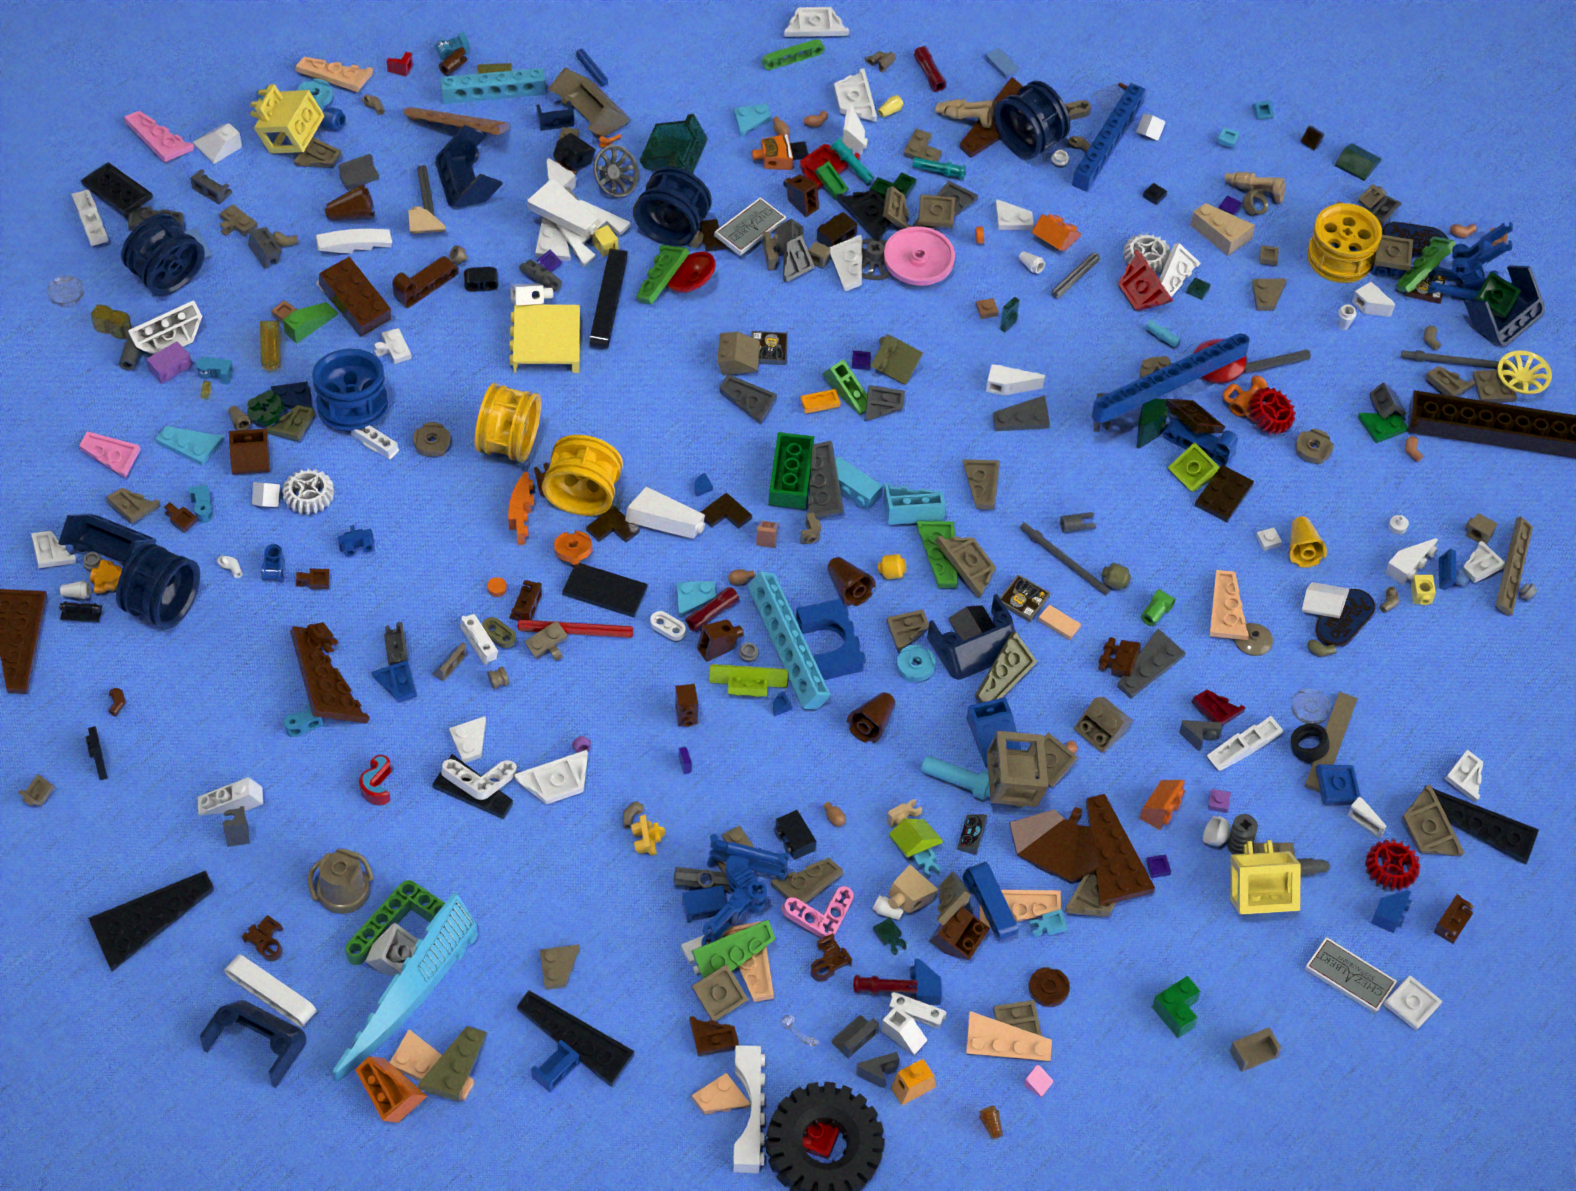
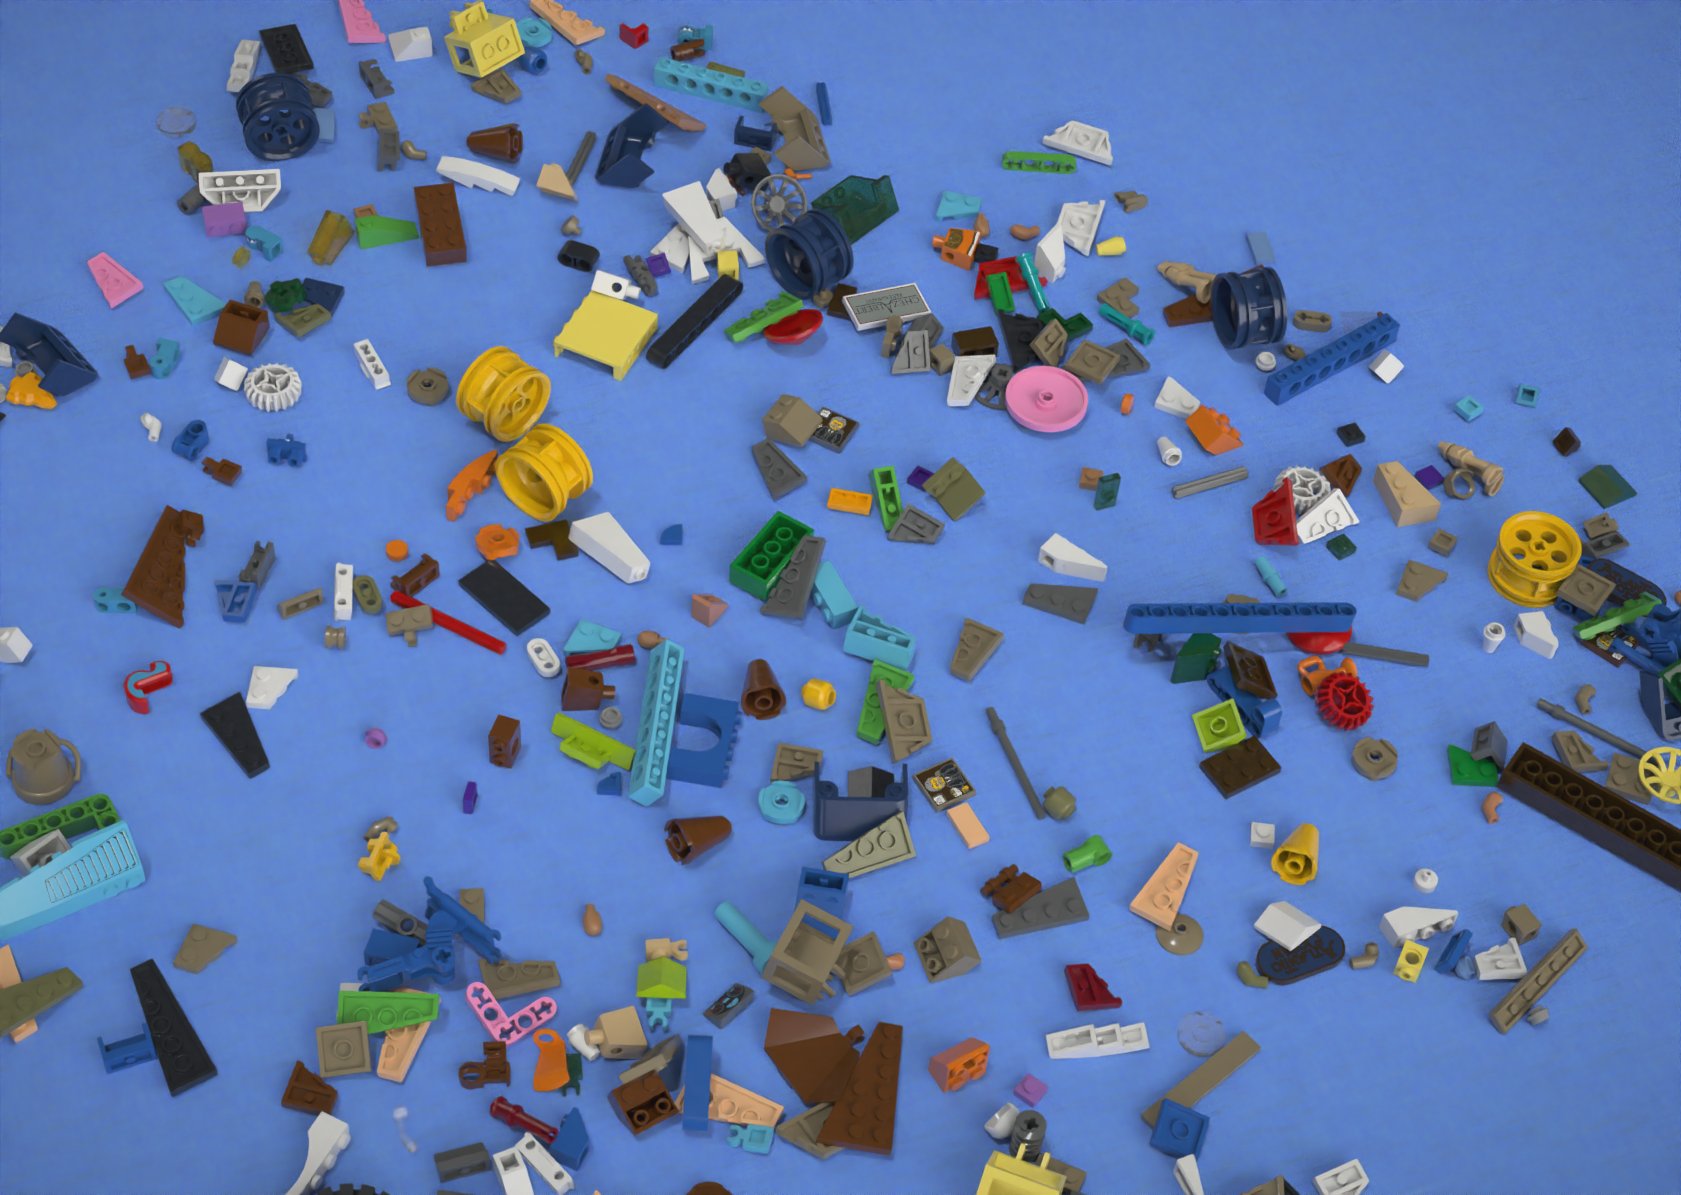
camera: 25 degrees right, 5 degrees down
dark tan wing [107,488,160,523] -> none
dark blue wheel [116,542,200,629] -> none
blue wheel [312,349,388,431] -> none
dark grey panel [339,154,379,191] -> none
white plate [374,328,411,364] -> none
reddish brown beam [392,256,459,308] -> none
white beam [441,759,517,800] -> none
white wing [514,750,588,805] -> none
light nougat wing [692,1073,750,1115] -> none
dark brown tile [700,492,752,529] -> none
black brick [774,810,816,860] -> none
reddish brown torso [783,175,819,217] -> none
dark tan bracket [800,512,821,544] -> none
dark red axle [914,46,947,92] -> none
dark grey hinge [1060,512,1096,532] -> none
dark purple tile [1146,854,1171,878] -> none
dark grey slope [1180,720,1222,751] -> none
black tyre [1291,723,1330,761] -> none
none -> orange piece [533,1028,570,1092]
none -> reddish brown wing [1319,454,1362,497]

